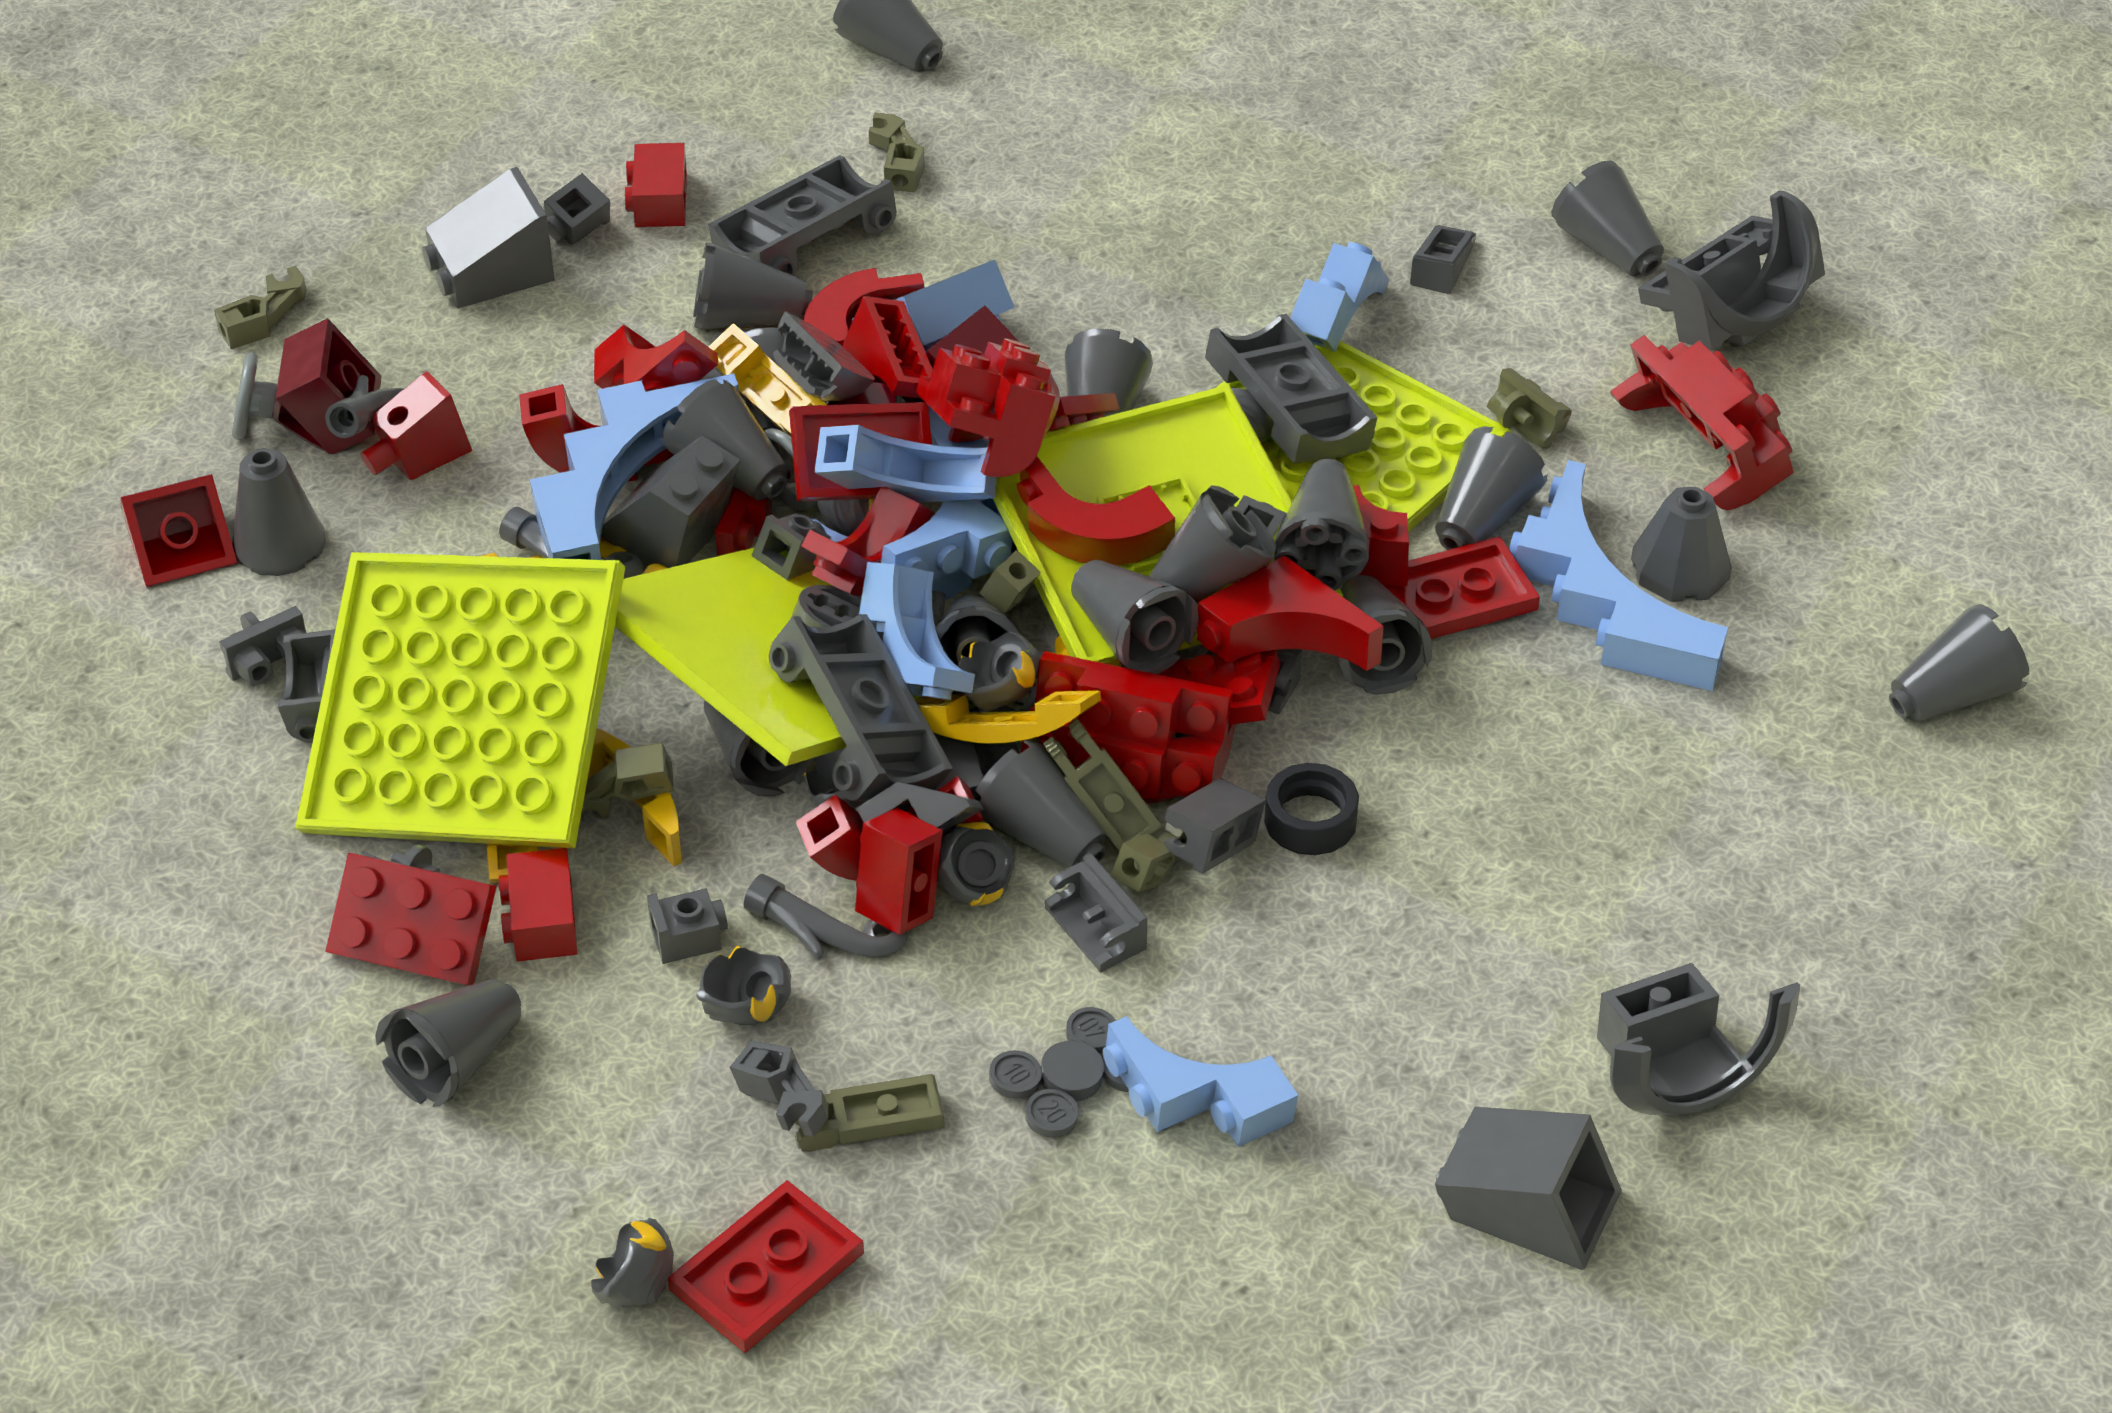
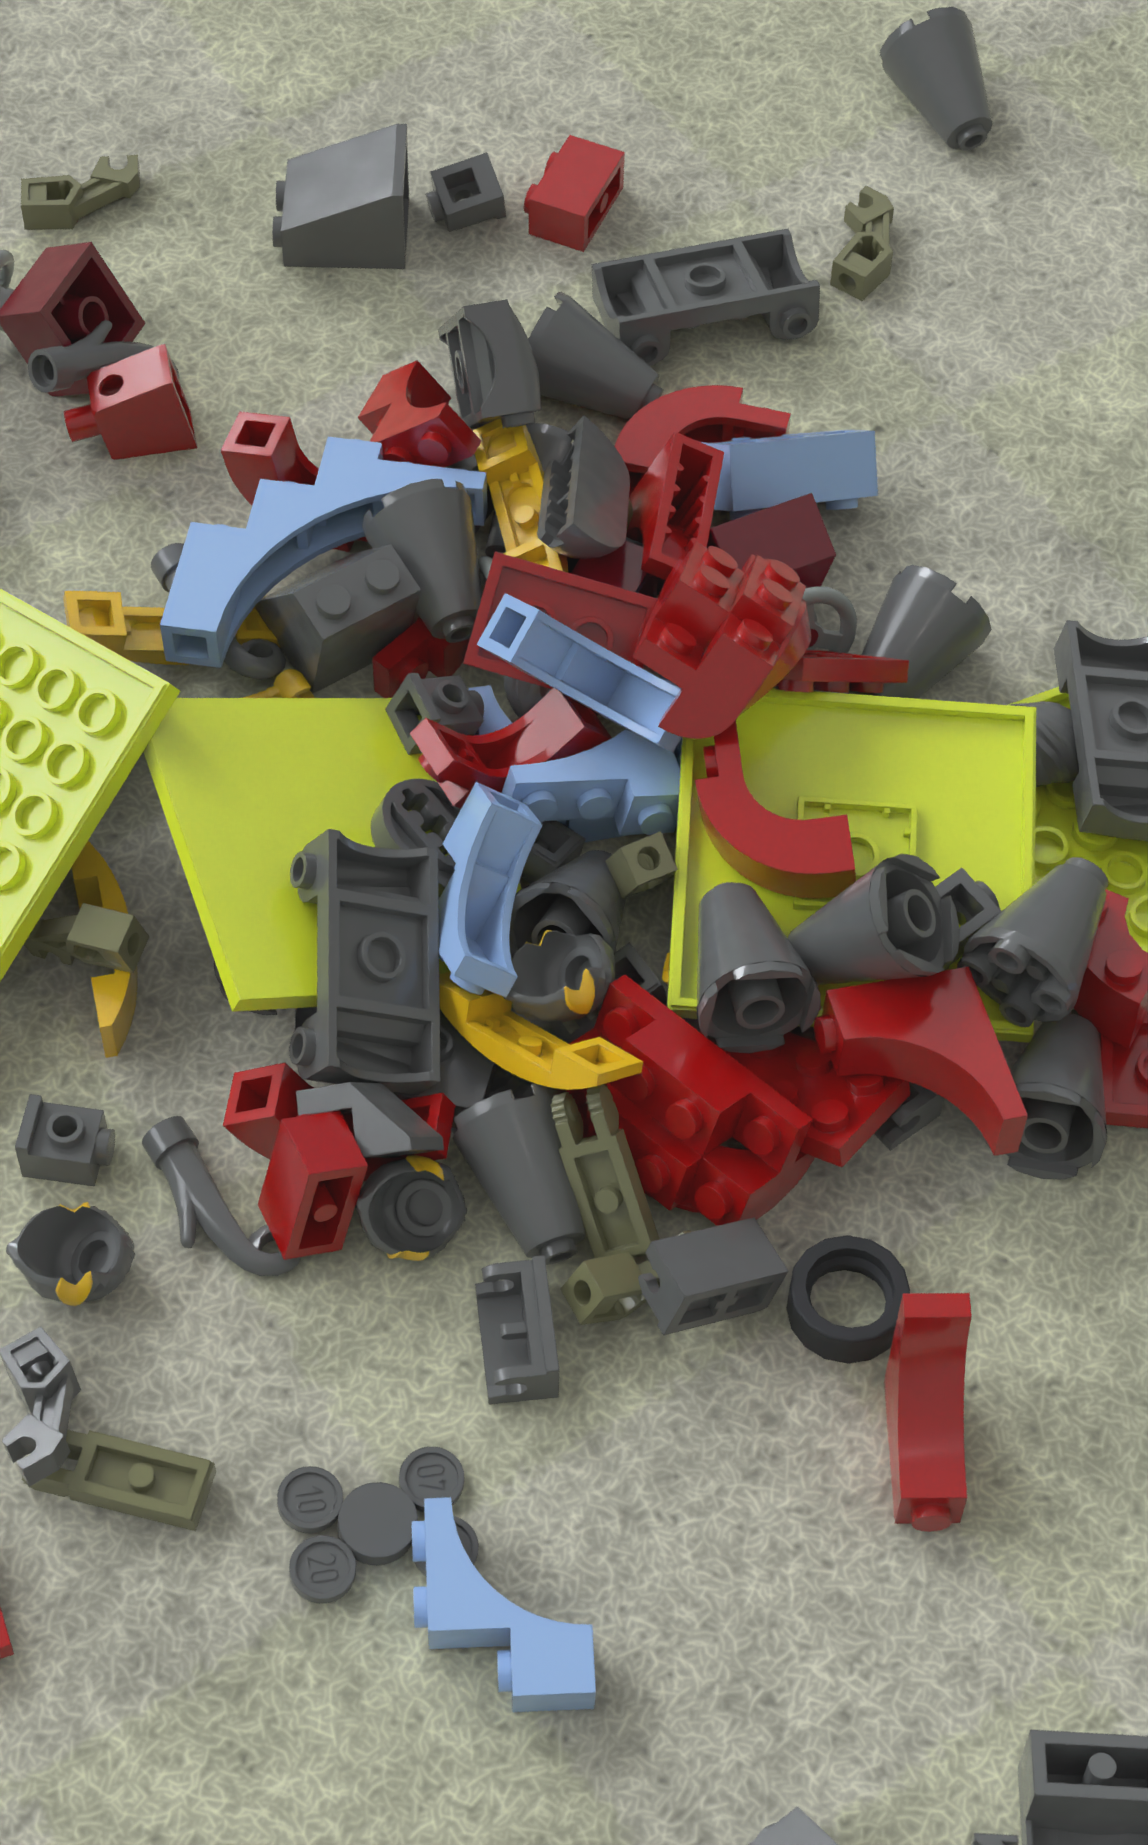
camera: 25 degrees right, 10 degrees up
none -> dark grey piece [438,299,542,431]
none -> red arch [884,1293,972,1532]

